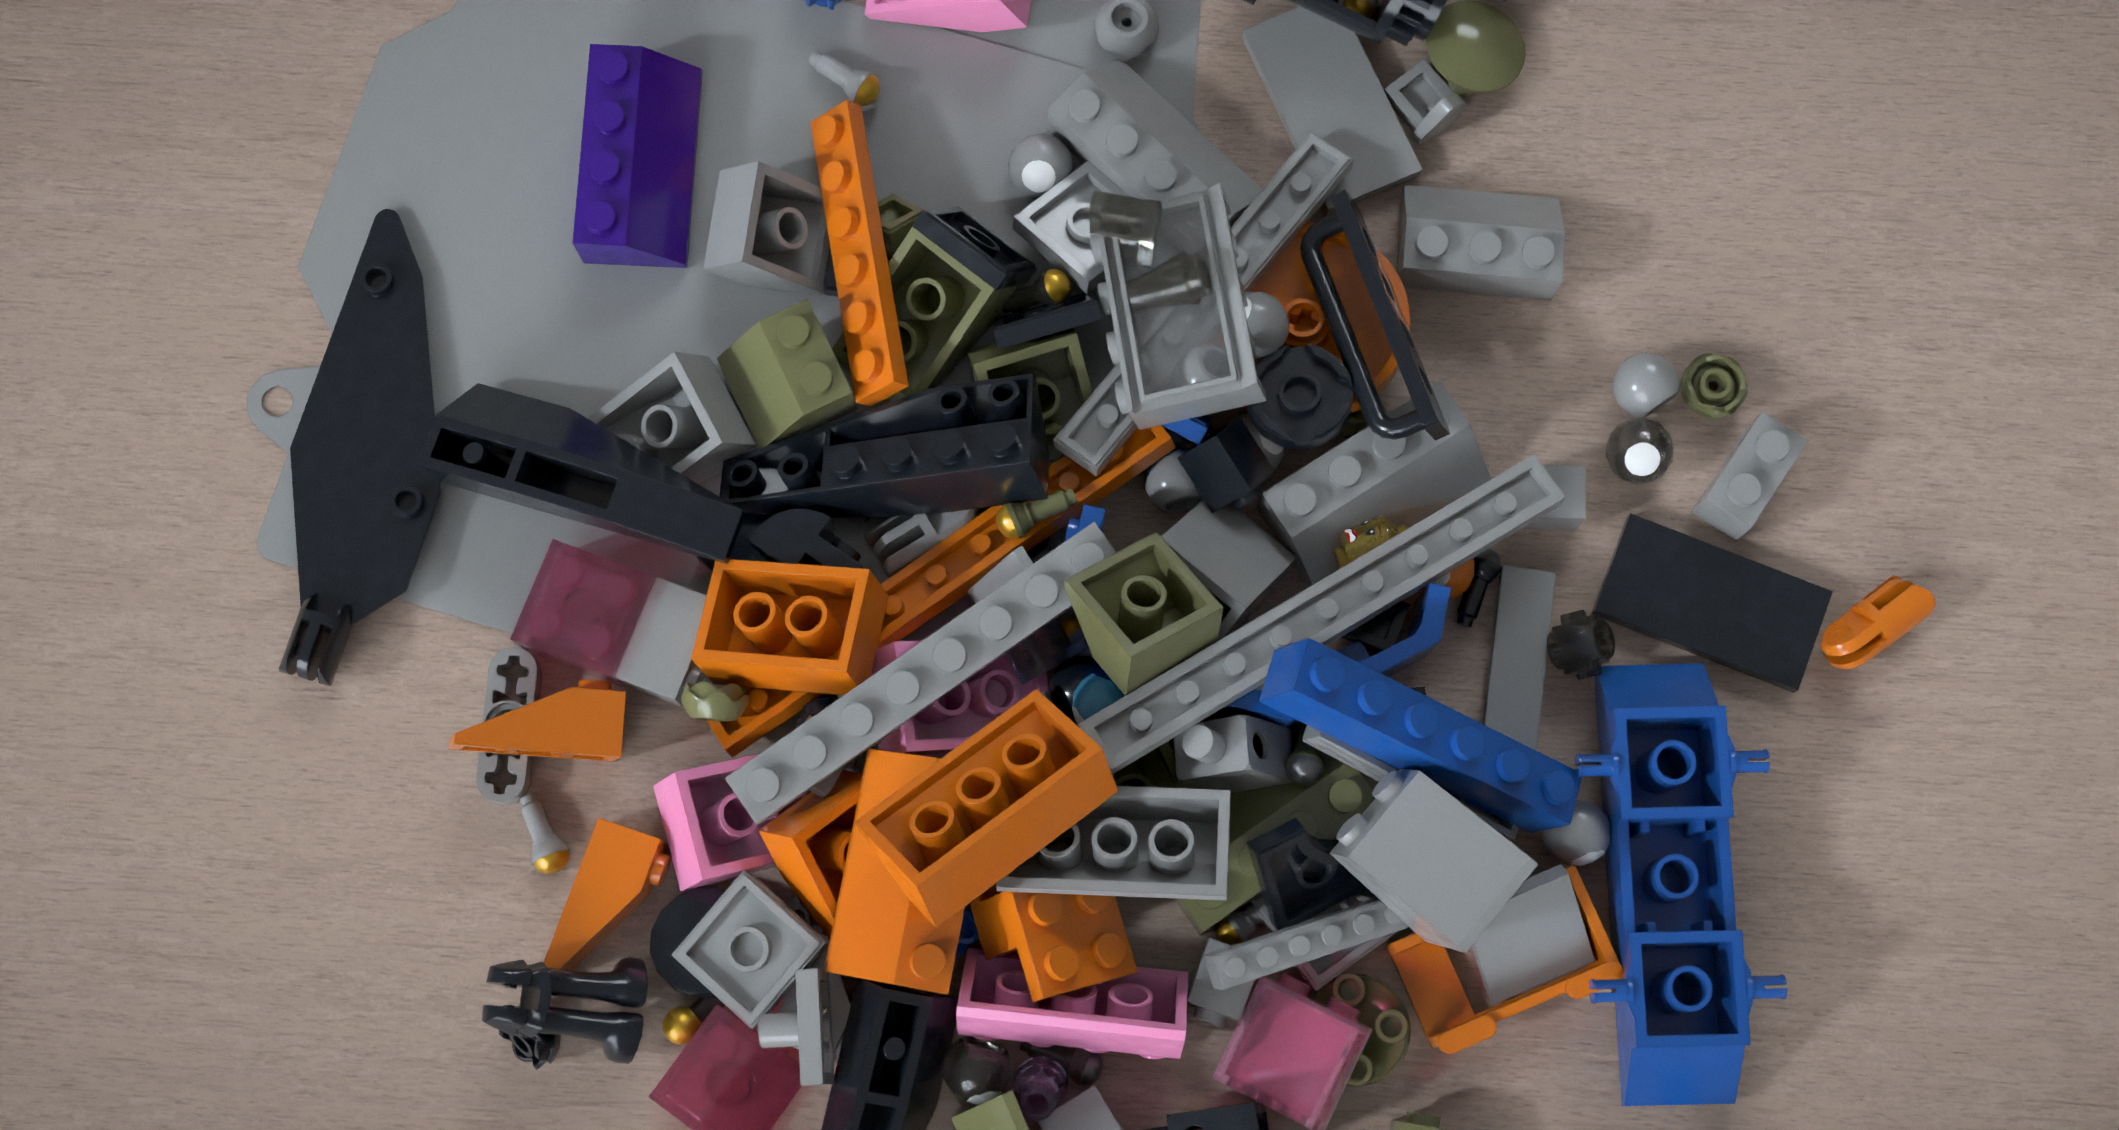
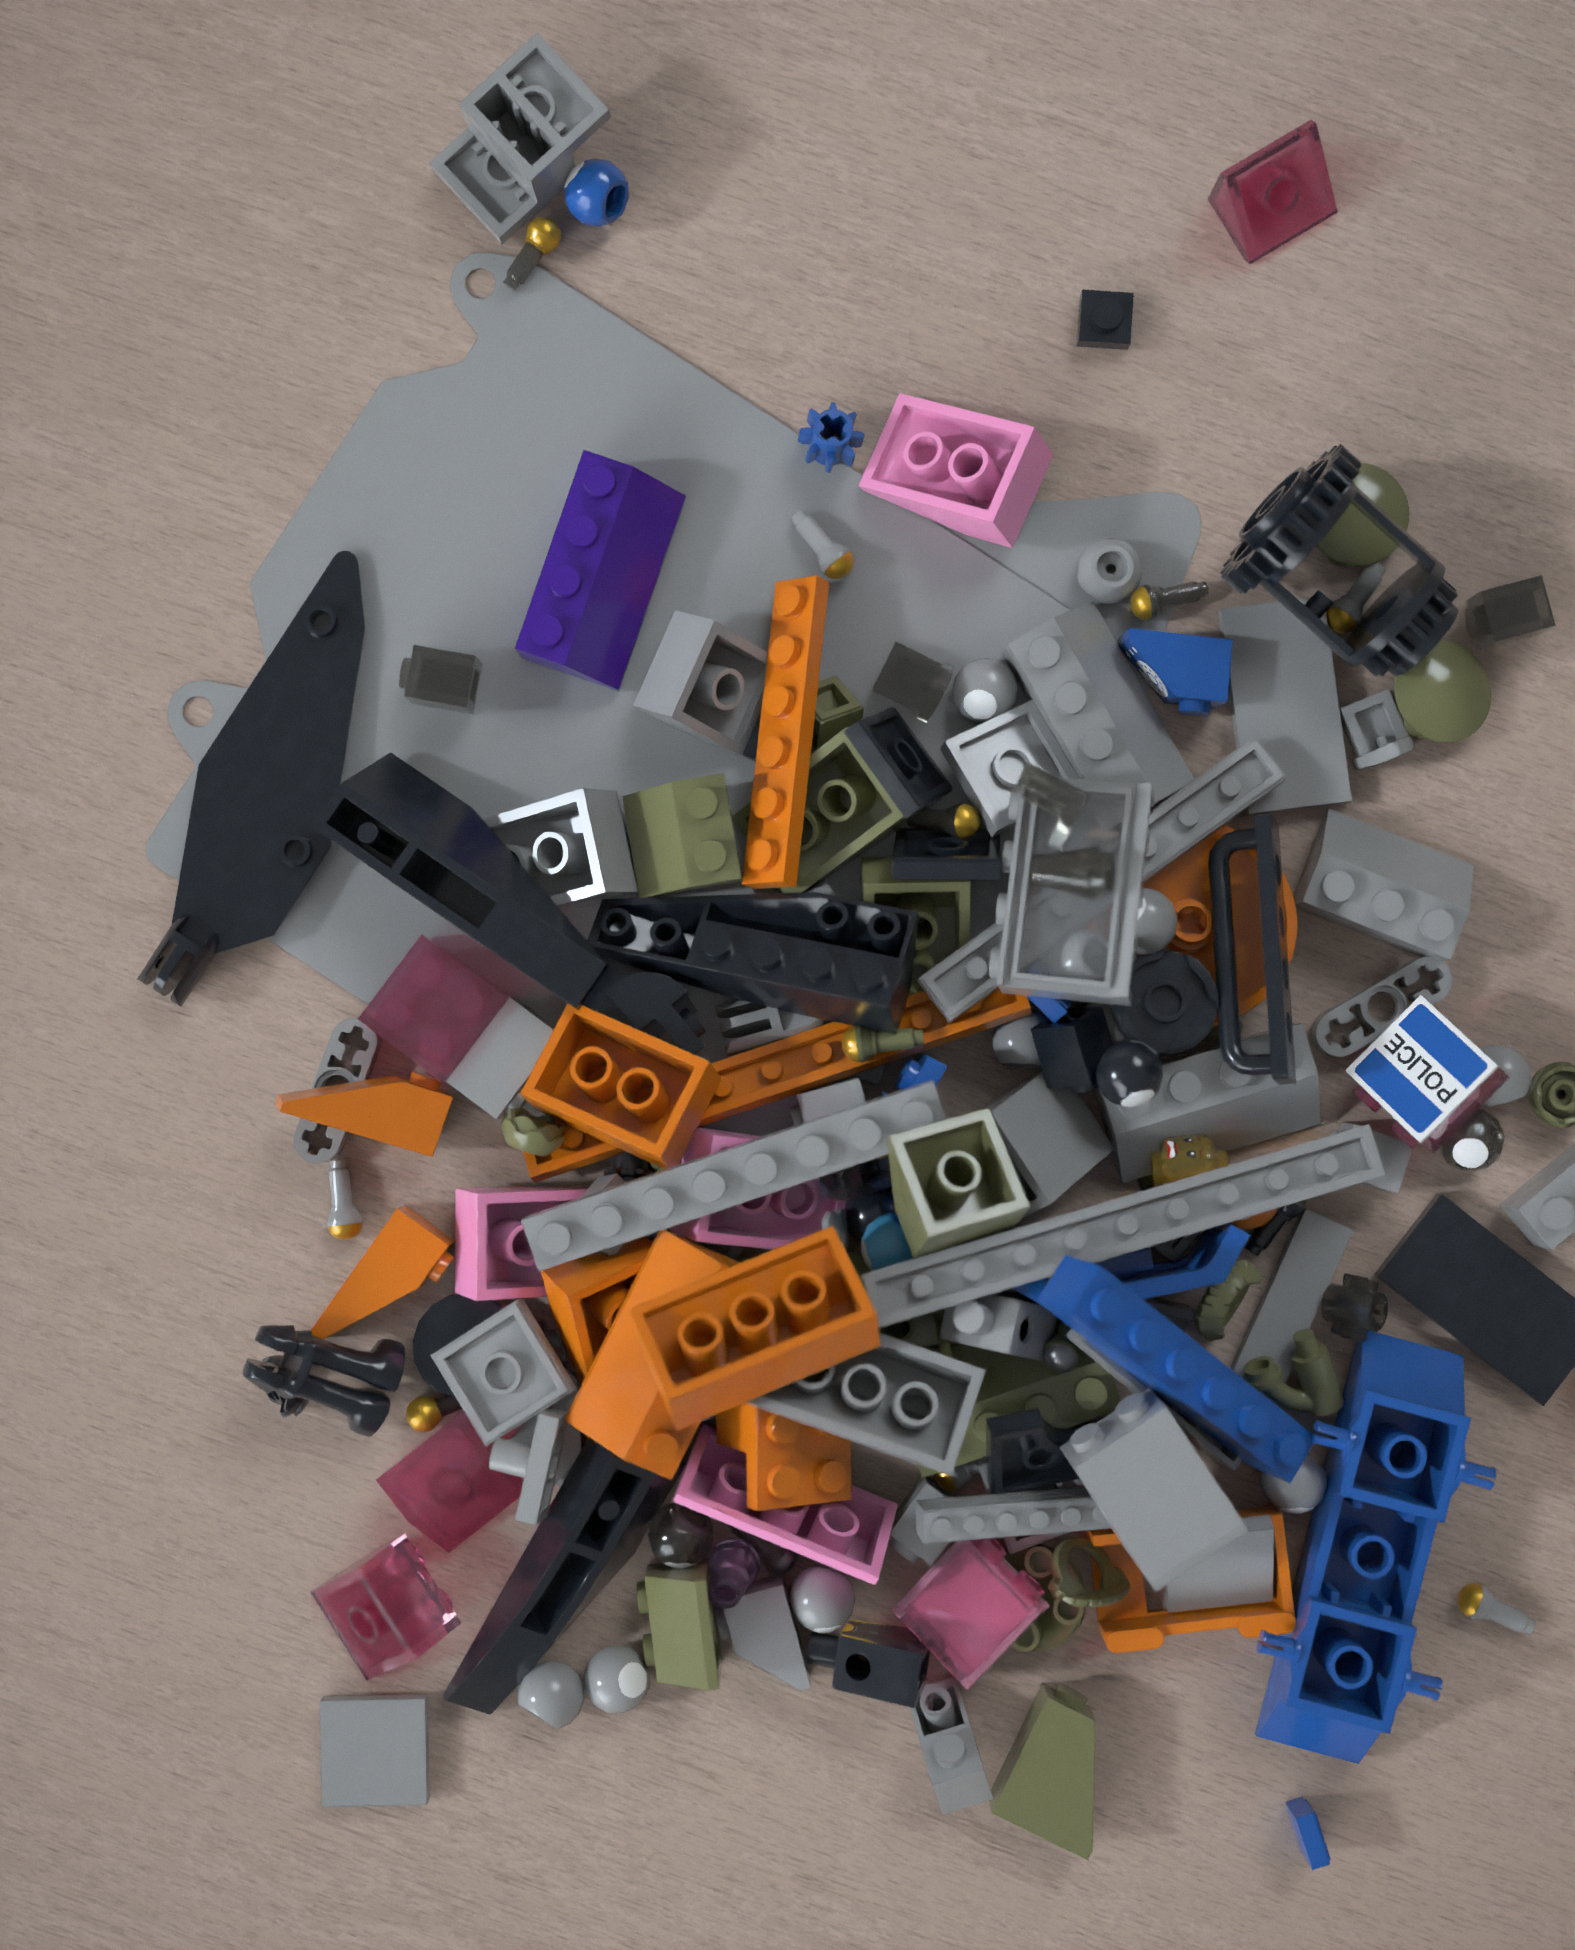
camera: 20 degrees right, 10 degrees up
none -> clear smoke brick [399,645,483,714]
none -> light grey piece [789,1565,855,1633]
none -> clear smoke tile [872,642,954,722]
none -> olive piece [1048,1537,1130,1607]
none -> black piece [1096,1039,1163,1108]
none -> blue slope [1118,628,1233,716]
none -> clear smoke piece [1130,581,1209,621]
none -> olive piece [1194,1258,1262,1341]
none -> olive plant [1243,1329,1344,1416]
none -> light grey beam [1311,956,1453,1057]
none -> piece [1345,995,1510,1153]
none -> light grey piece [1457,1583,1536,1635]

